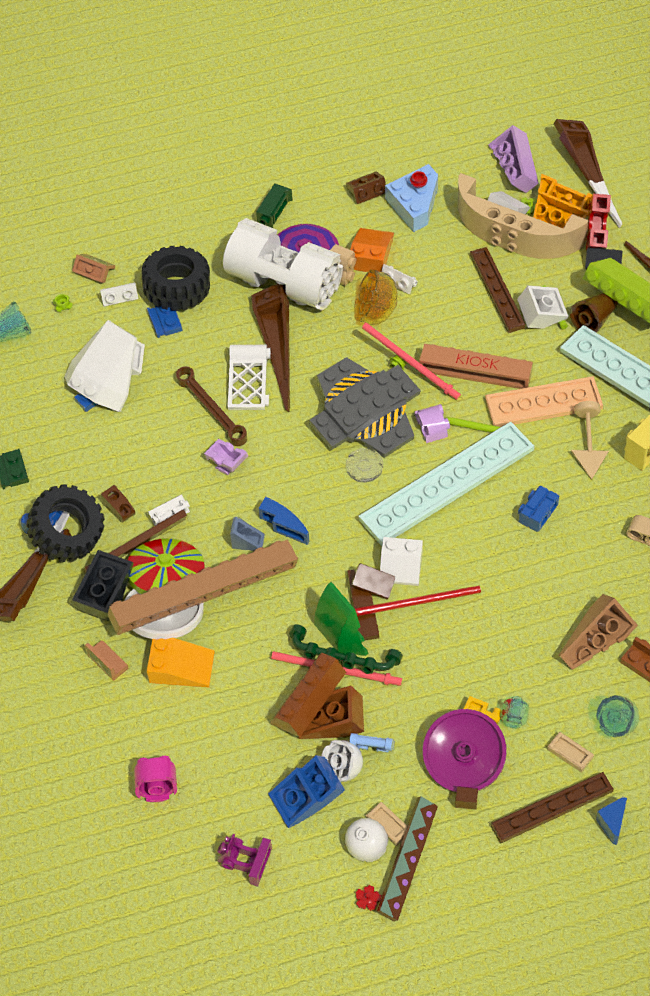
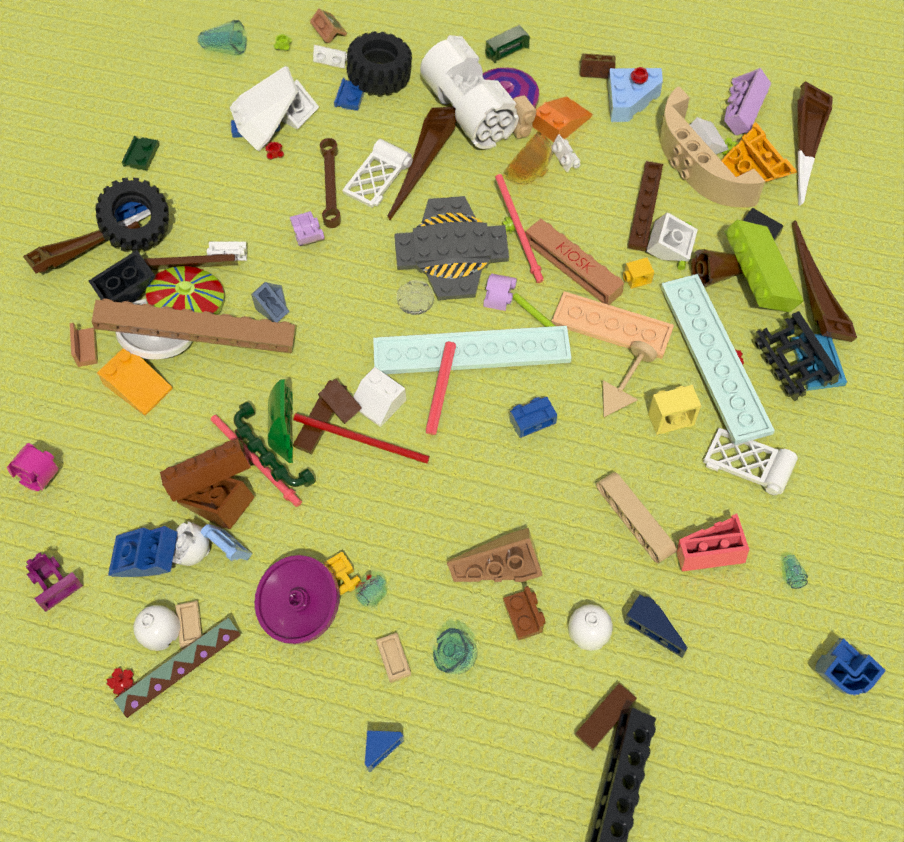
camera: 30 degrees right, 5 degrees up
reddish brown leg [101,485,136,523] -> none
blue slope [259,497,309,545] -> none
reddish brown slope [455,786,478,810] -> none
reddish brown tile [491,772,614,843] -> none
arch [586,193,611,250] -> none
none -> red plate [265,142,284,159]
none -> coral axle [426,341,456,435]
none -> yellow brick [623,258,654,289]

